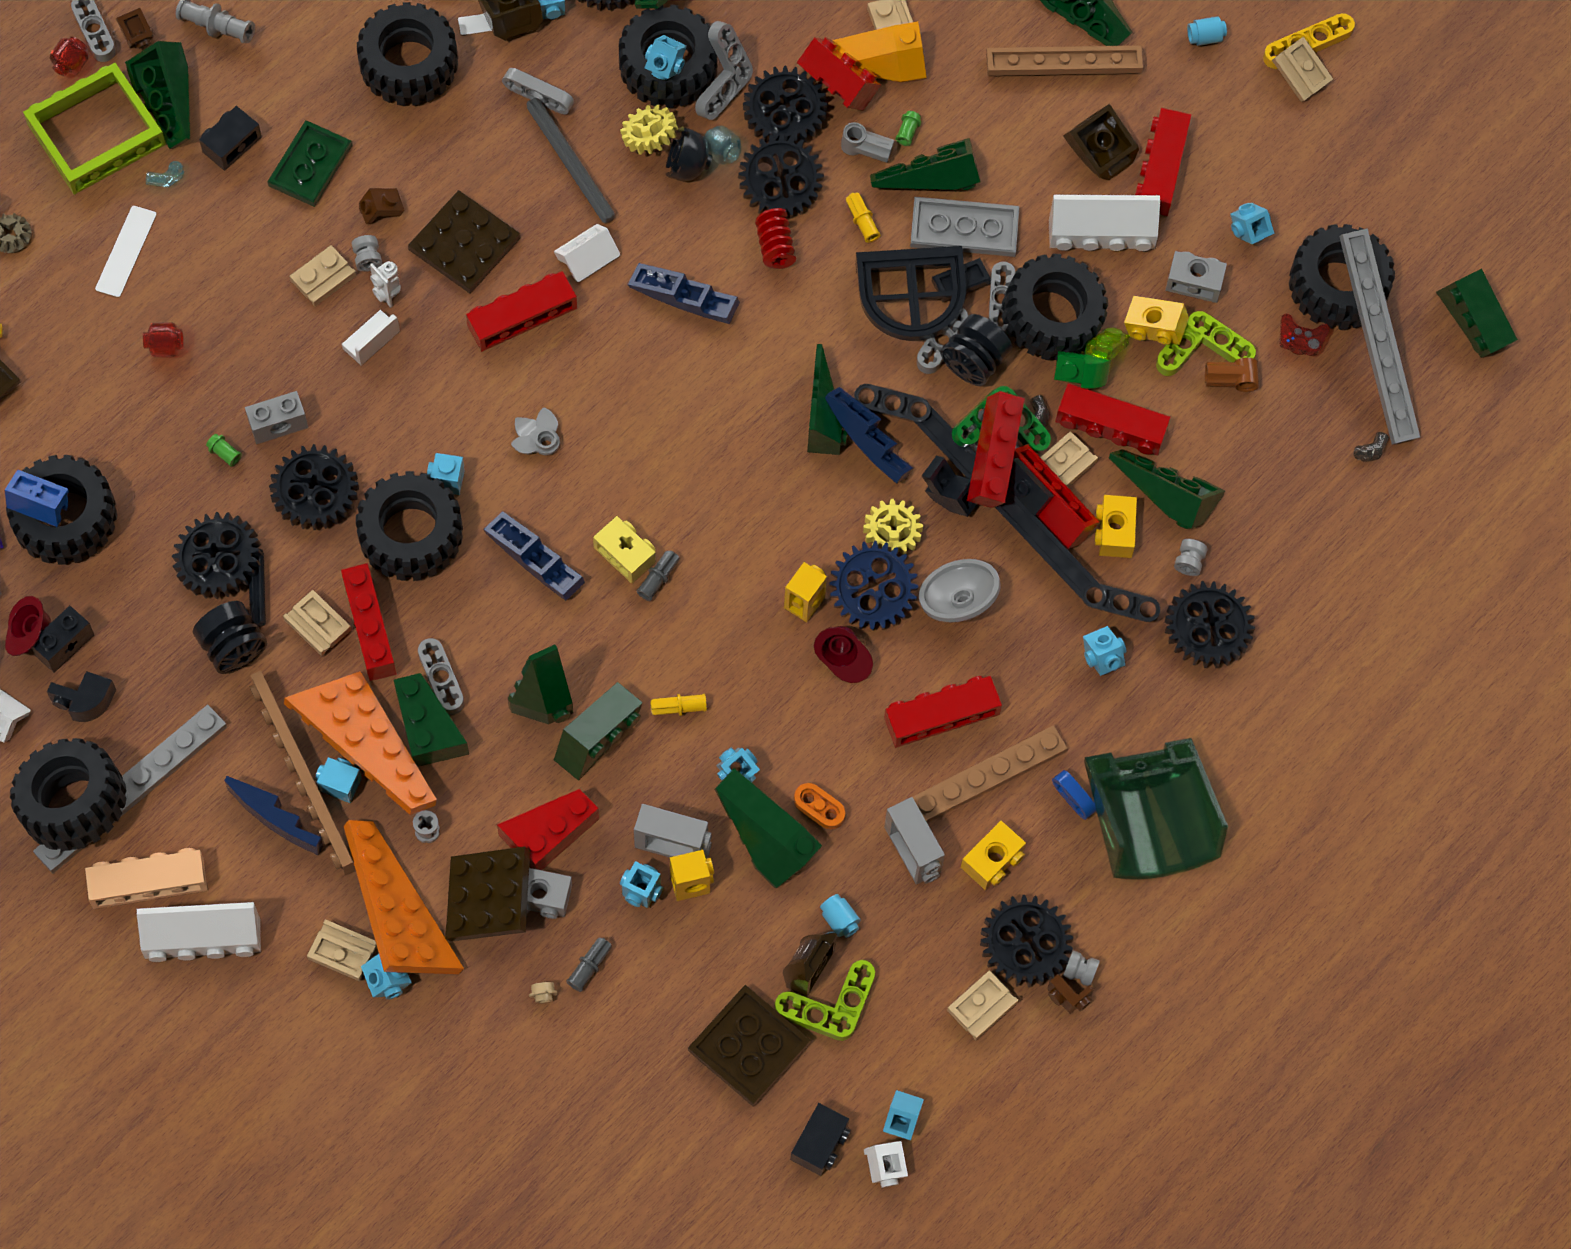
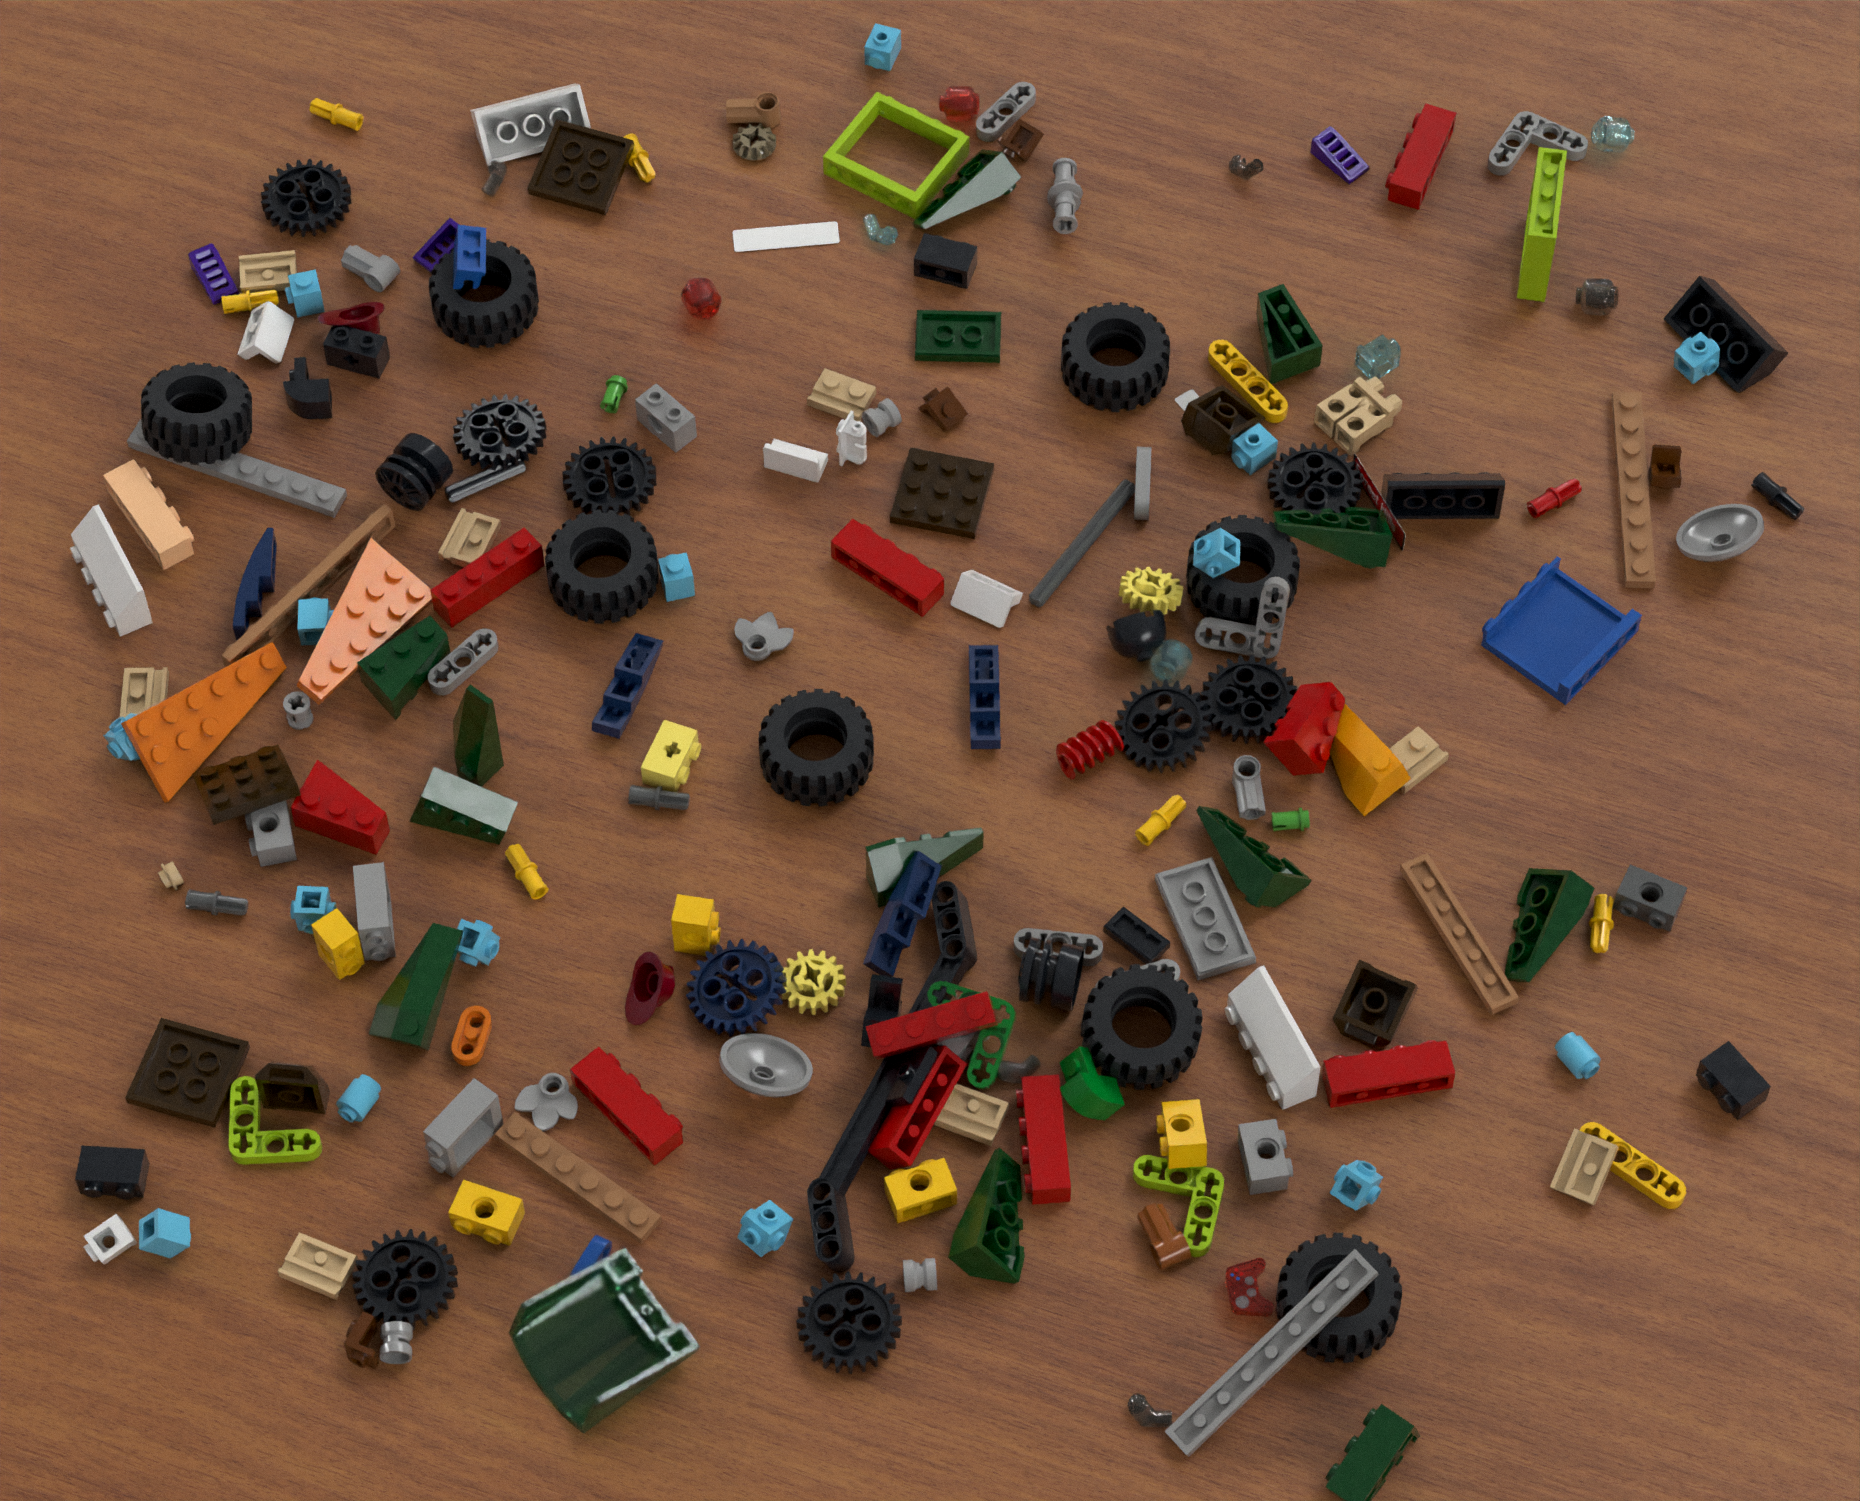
camera: 70 degrees right, 10 degrees down
black window [855,246,966,341] -> none
clear neon green plate [1085,328,1130,360] -> none
none -> light grey plate [515,1073,578,1131]
none -> black tyre [758,689,874,807]

